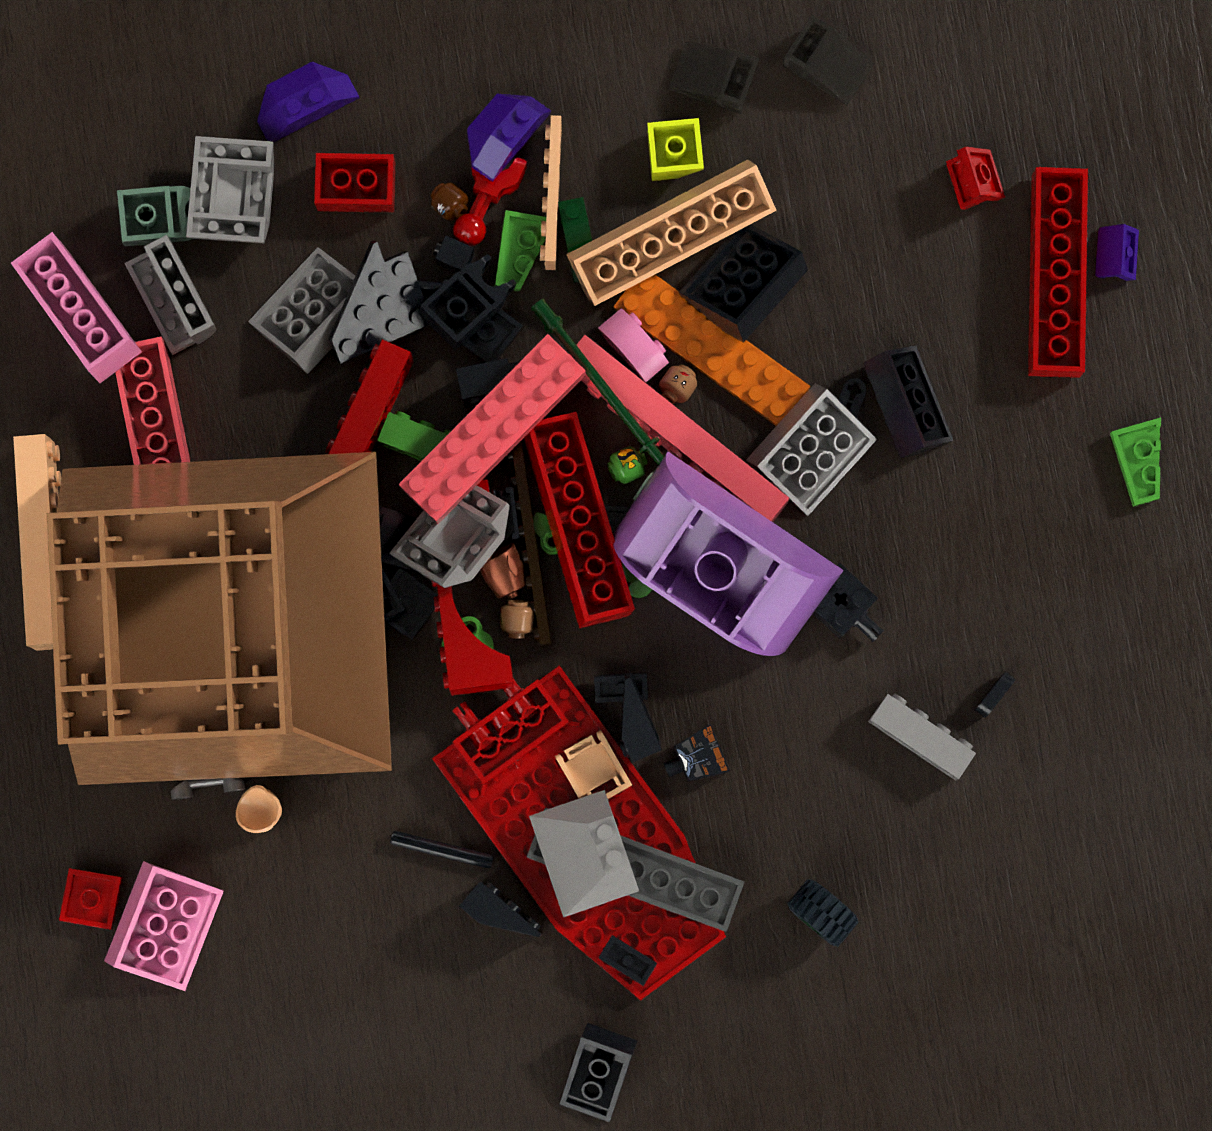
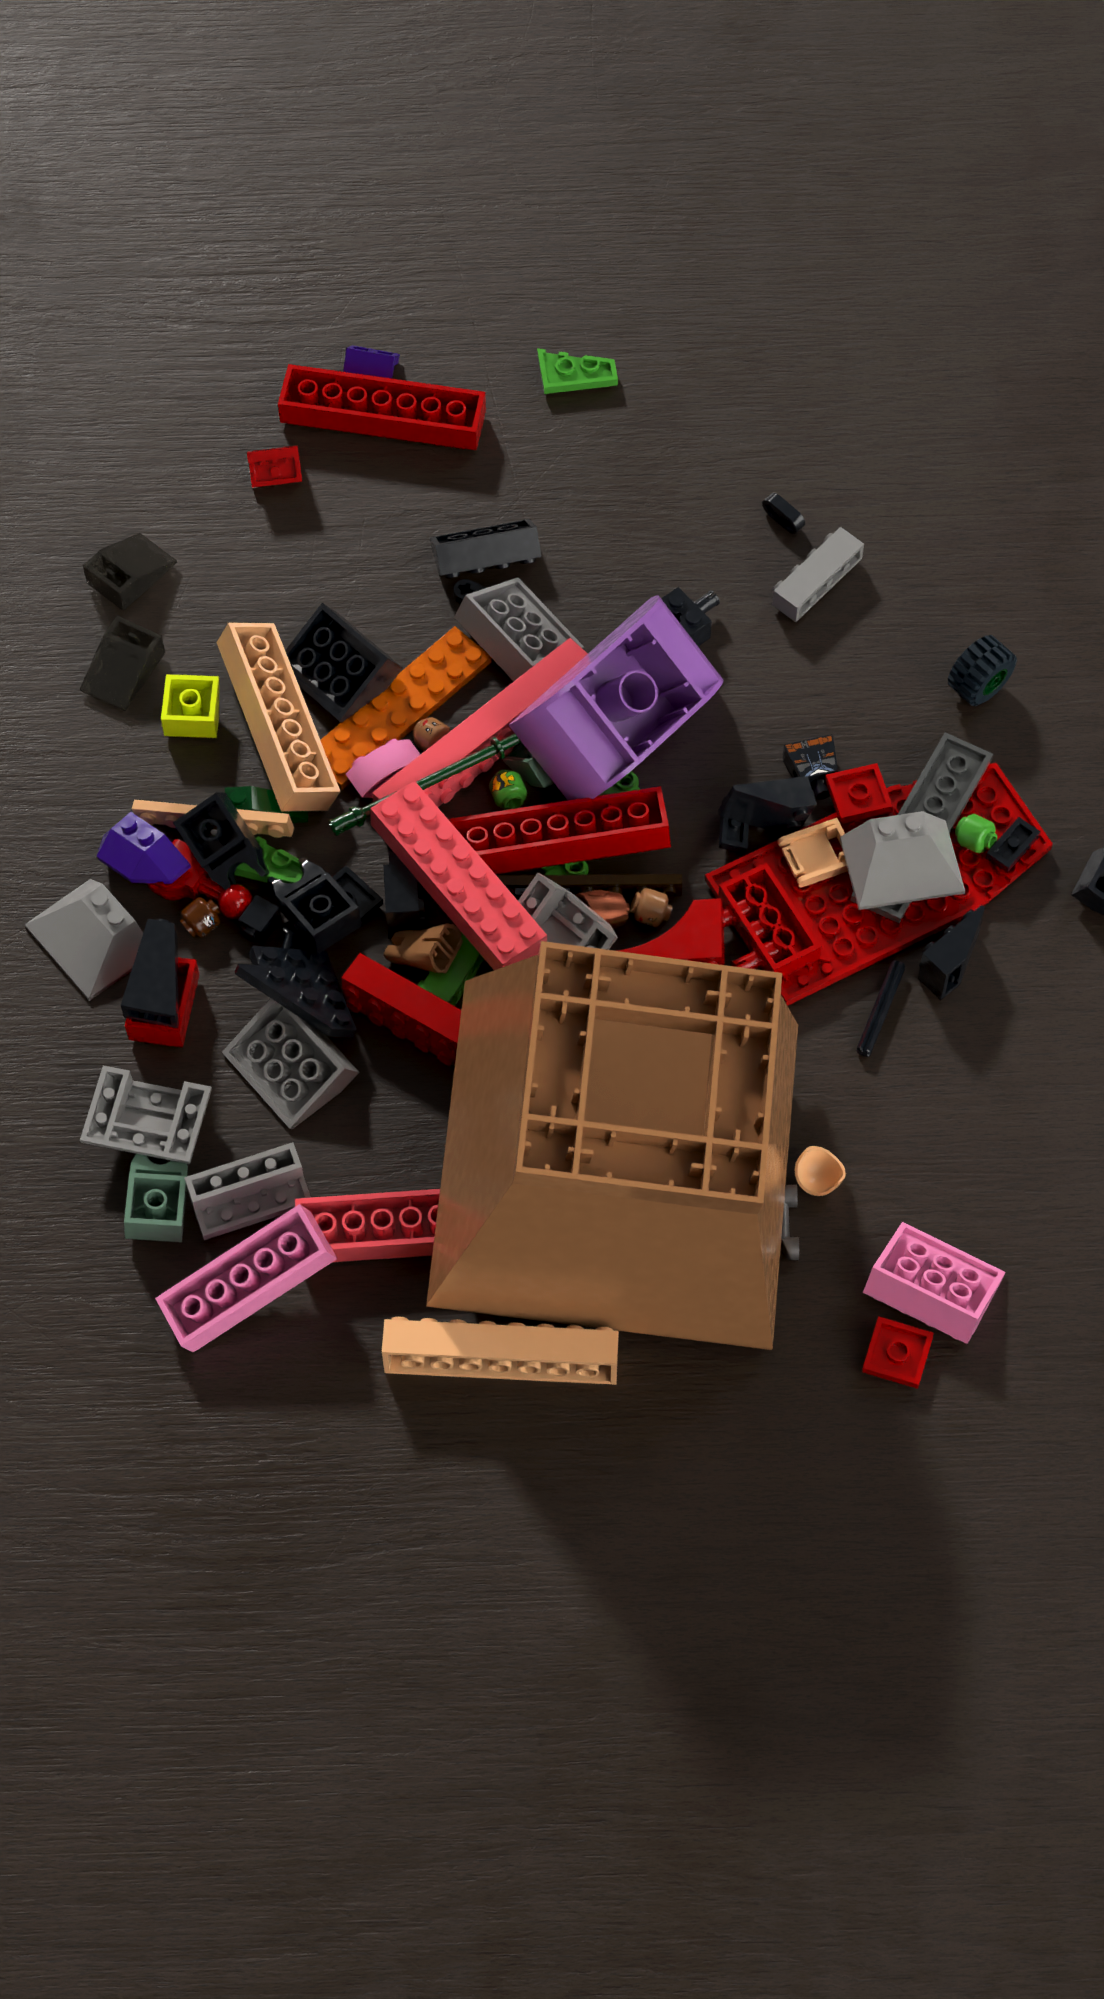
camera: 80 degrees left, 20 degrees down
dark purple wedge [257,62,360,143] -> none
none -> light grey slope [25,879,143,1001]
none -> black slope [121,919,179,1028]
none -> black brick [173,792,270,890]
none -> medium nougat piece [384,923,463,974]
none -> red plate [825,763,893,824]
none -> bright green head [955,814,997,854]

